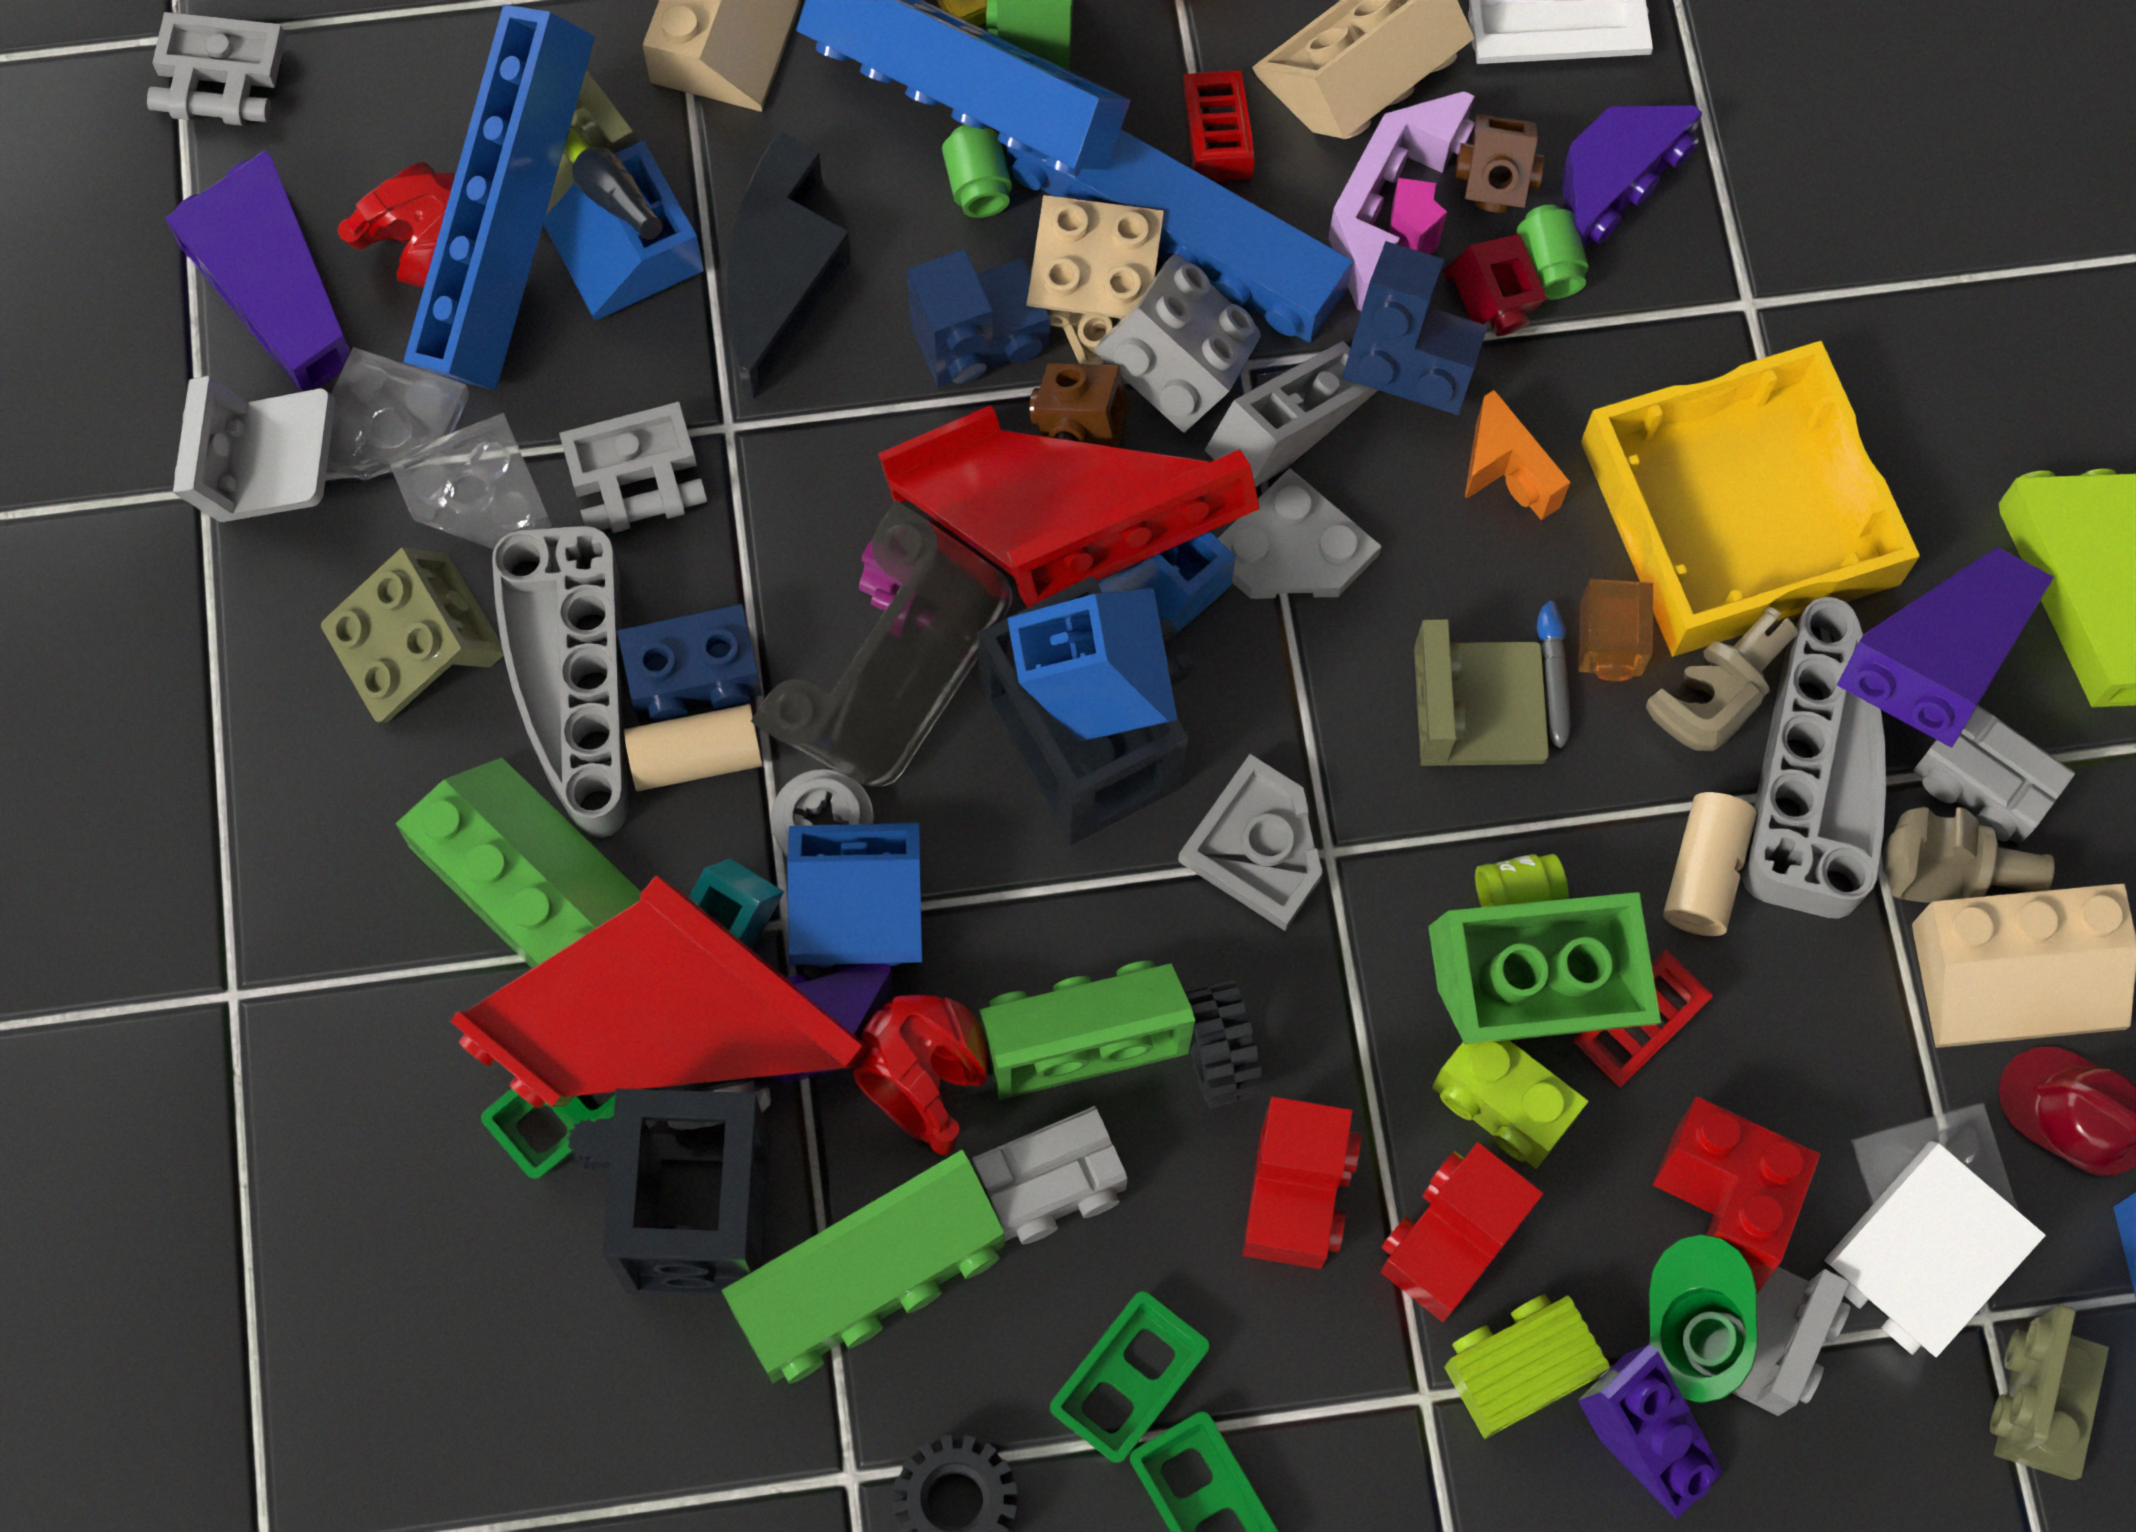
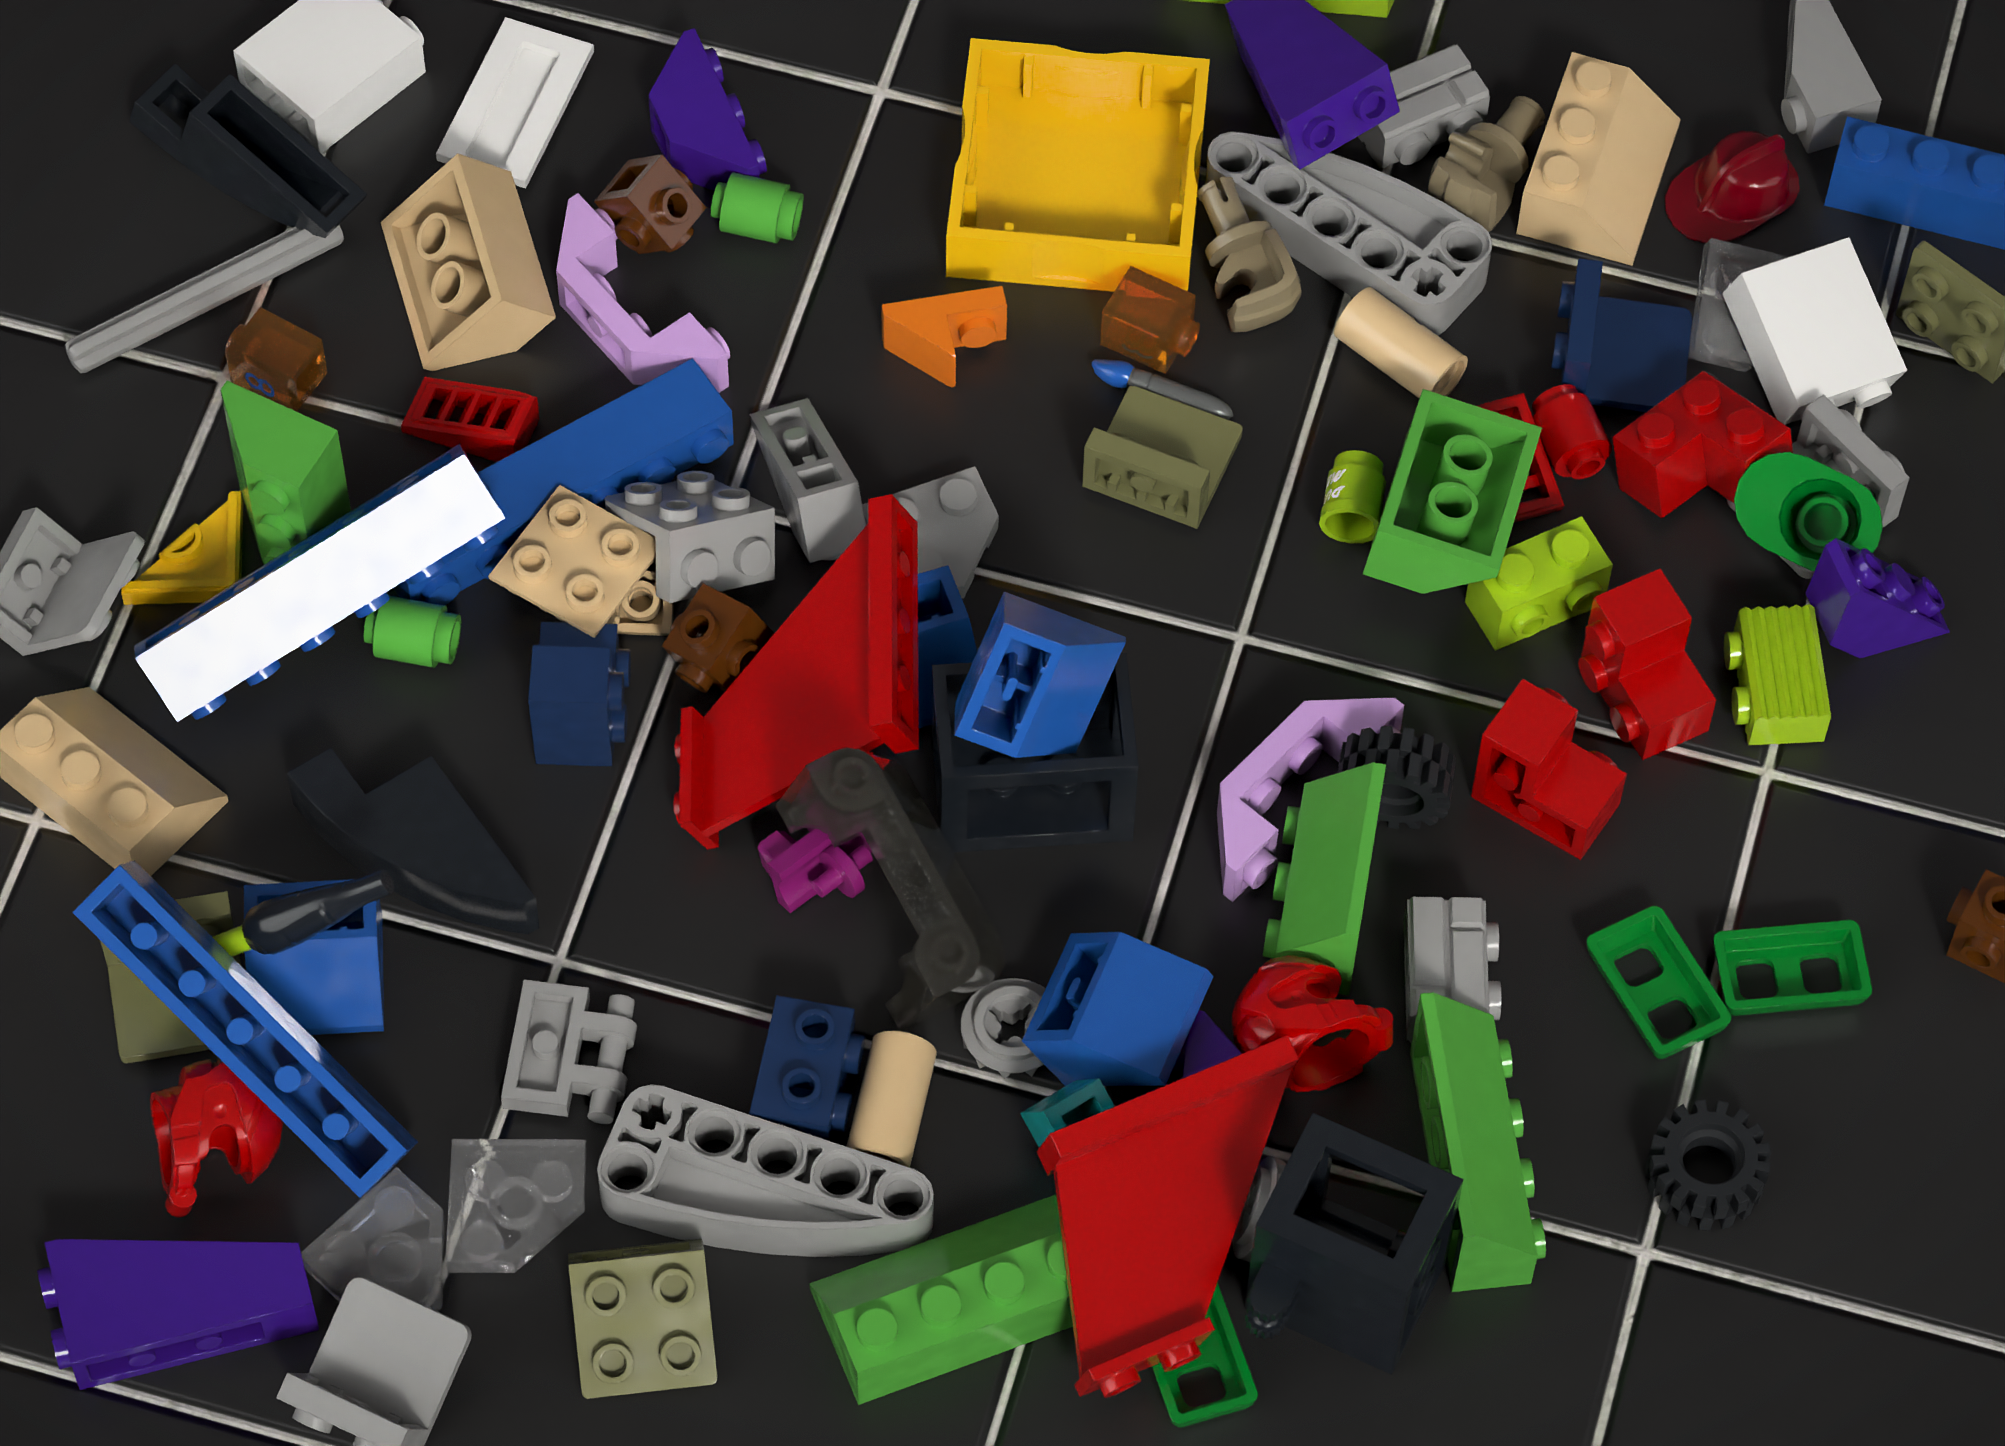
camera: 65 degrees left, 10 degrees down
light grey plate [1178,754,1322,931] -> none
dark blue brick [1342,241,1488,415] -> none
dark pink piece [1388,178,1447,255] -> none
dark red brick [1443,234,1547,337] -> none
none -> lavender slope [1217,698,1404,902]
none -> red brick [1532,384,1612,479]
none -> dark blue bracket [1551,258,1692,412]

